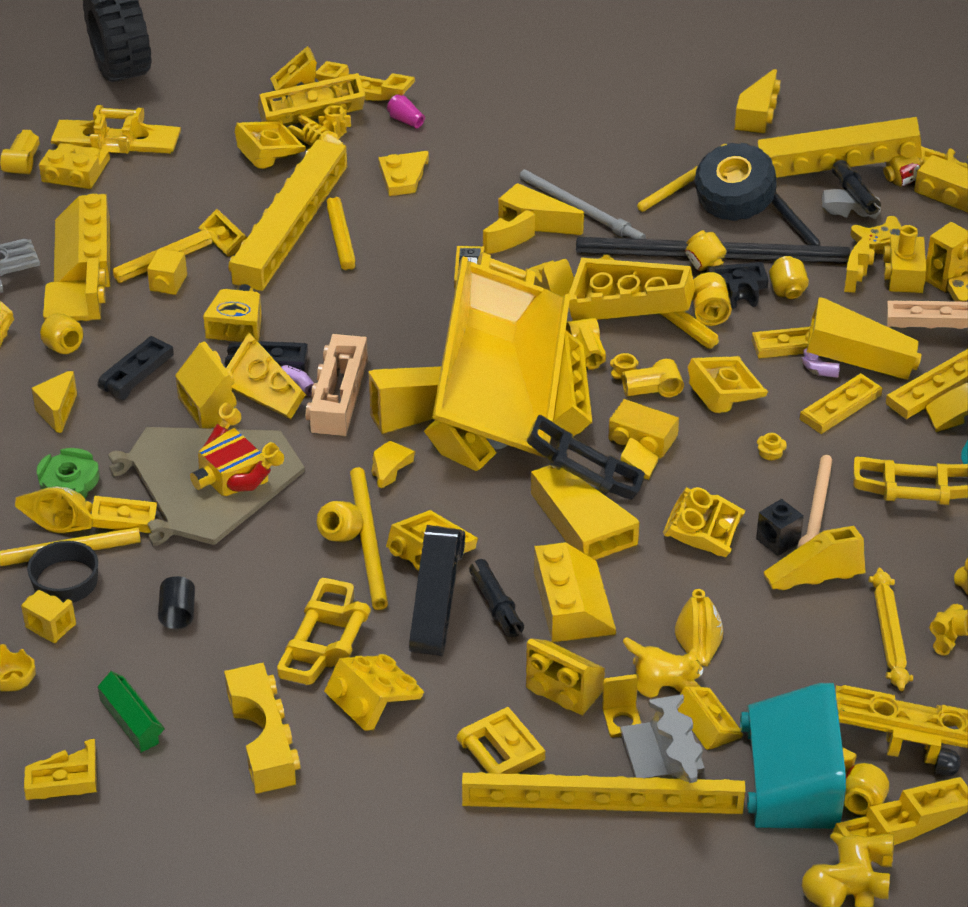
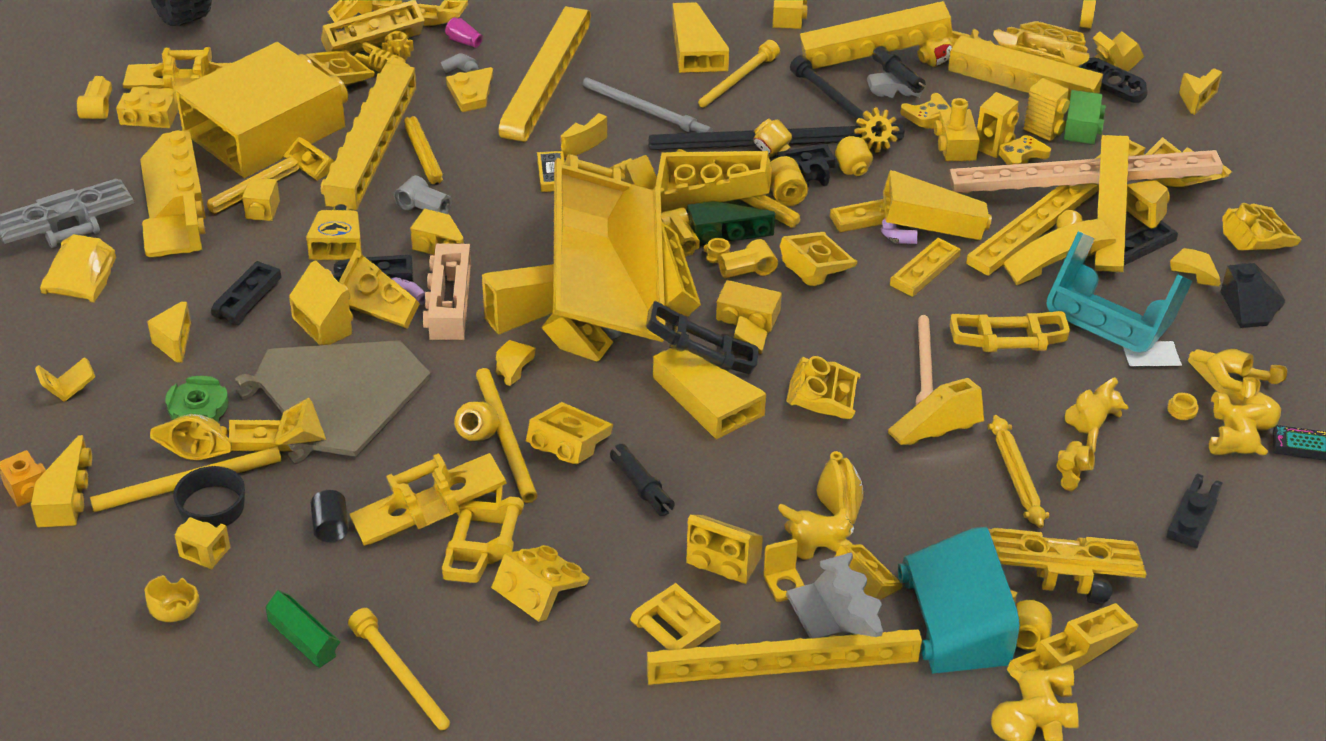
camera: 10 degrees left, 0 degrees up
yellow wing [24,739,97,800] -> none
yellow head [40,313,84,354] -> none
torso [190,402,284,496] -> none
yellow arch [224,662,300,794] -> none
black beam [409,525,465,656] -> none
yellow slope [498,183,584,235] -> none
yellow slope [534,542,616,642] -> none
black wheel [695,143,777,221] -> none
black brick [756,498,804,556] -> none
yellow plate [757,433,787,460] -> none
yellow slope [844,237,874,293] -> none
none -> yellow brick [175,42,348,178]
none -> yellow slope [275,398,326,445]
none -> yellow piece [348,608,450,730]
none -> yellow piece [349,453,507,546]
none -> light grey piece [394,175,452,214]
none -> yellow slope [410,209,464,255]
none -> light grey arm [441,53,479,73]
none -> yellow beam [499,6,591,142]
none -> yellow slope [672,2,729,73]
none -> dark green slope [687,201,775,246]
none -> yellow gear [854,108,899,153]

